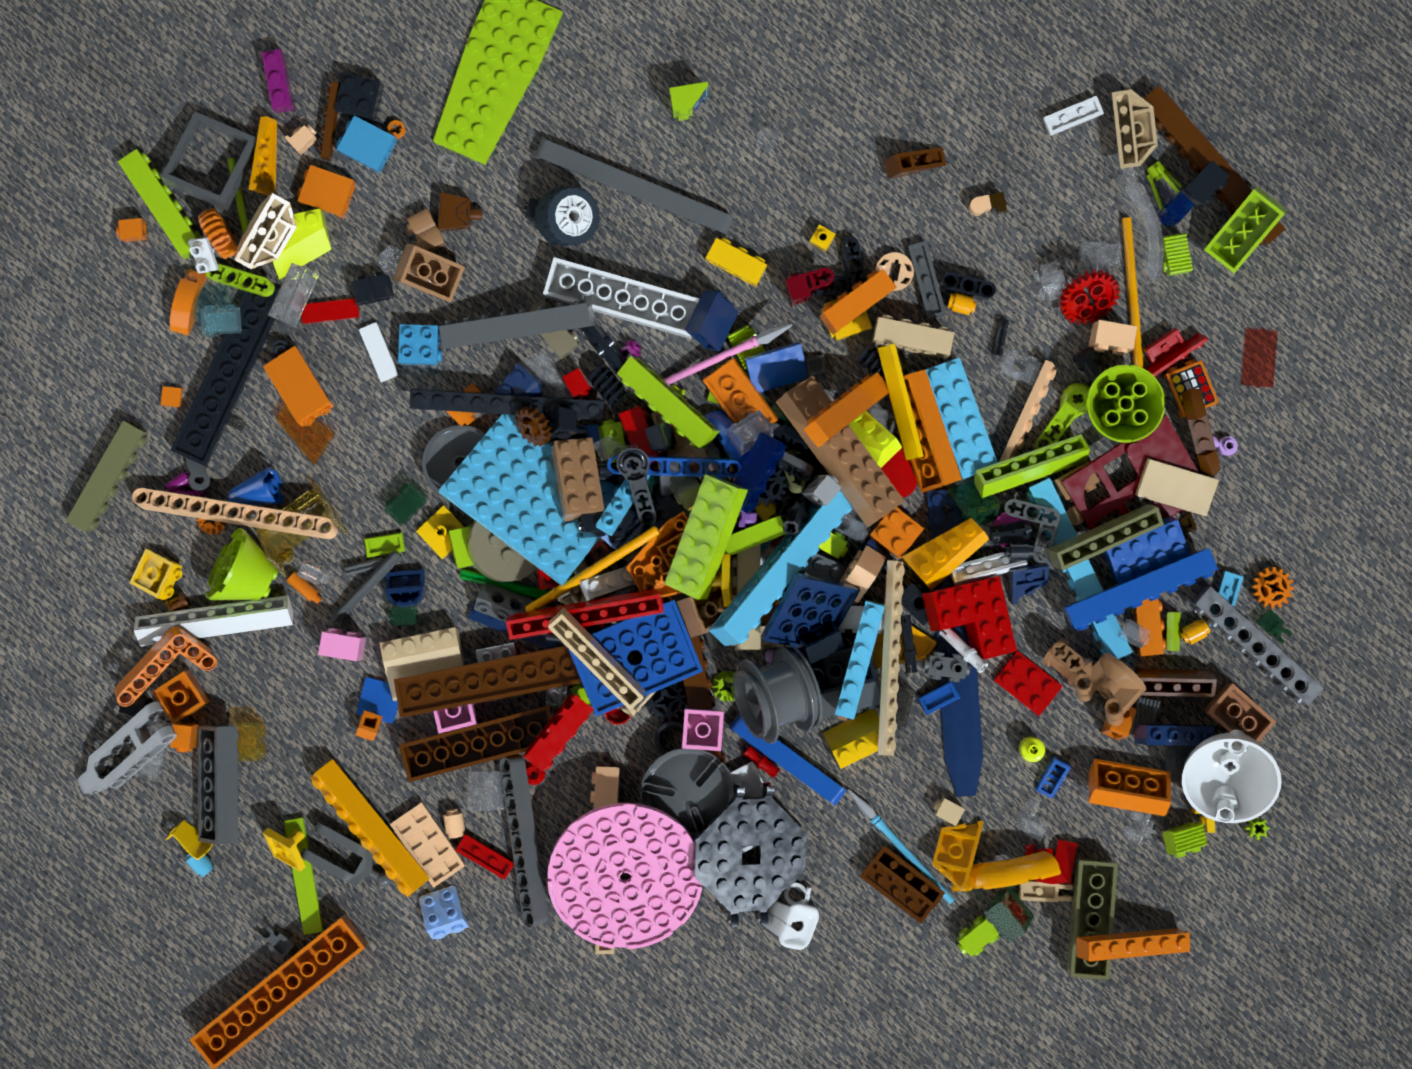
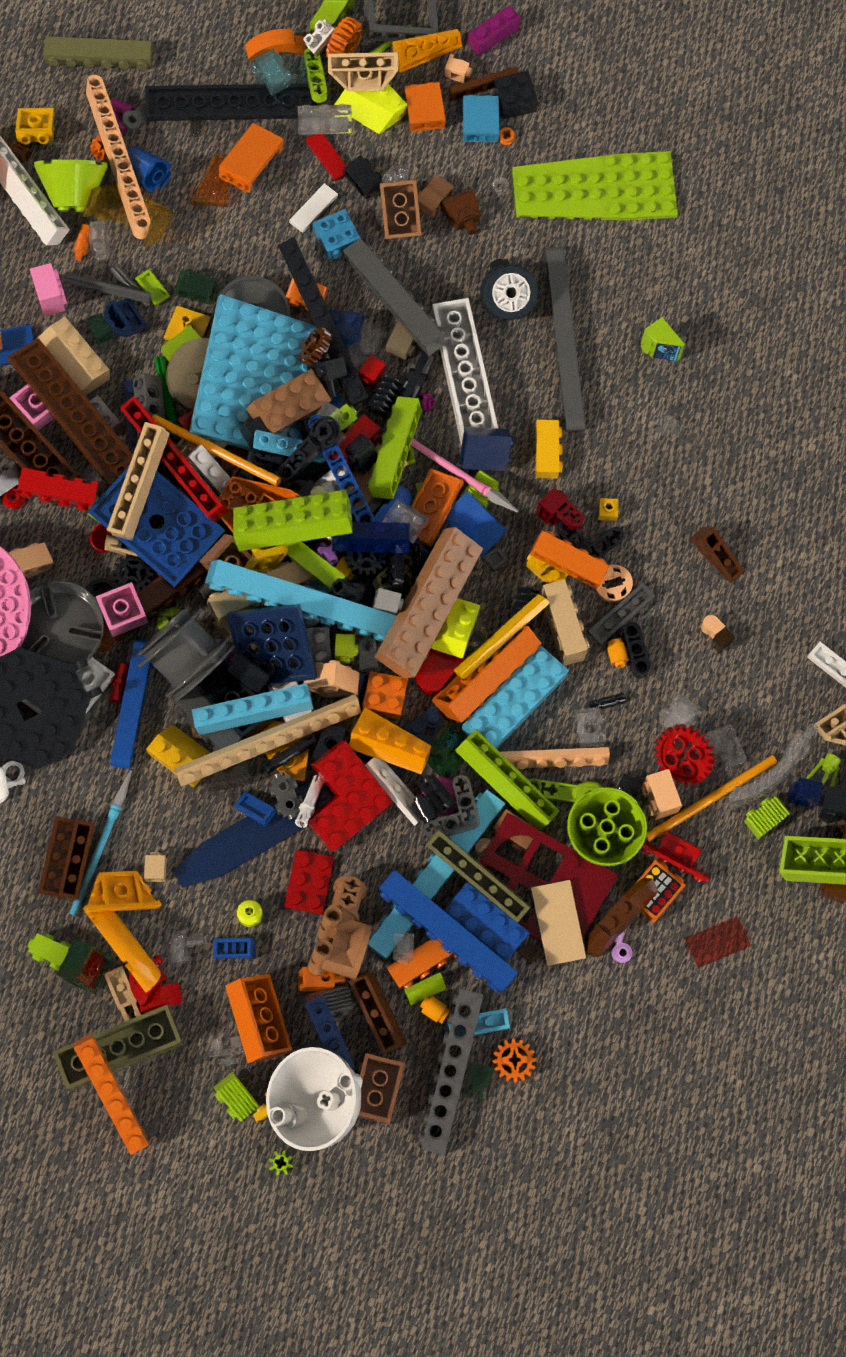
camera: 55 degrees right, 15 degrees down
orange tile [160,386,183,408] -> none
black plate [271,340,292,357] -> none
orange brick [803,372,889,448] -> none
dark blue wing [1009,563,1049,605] -> none

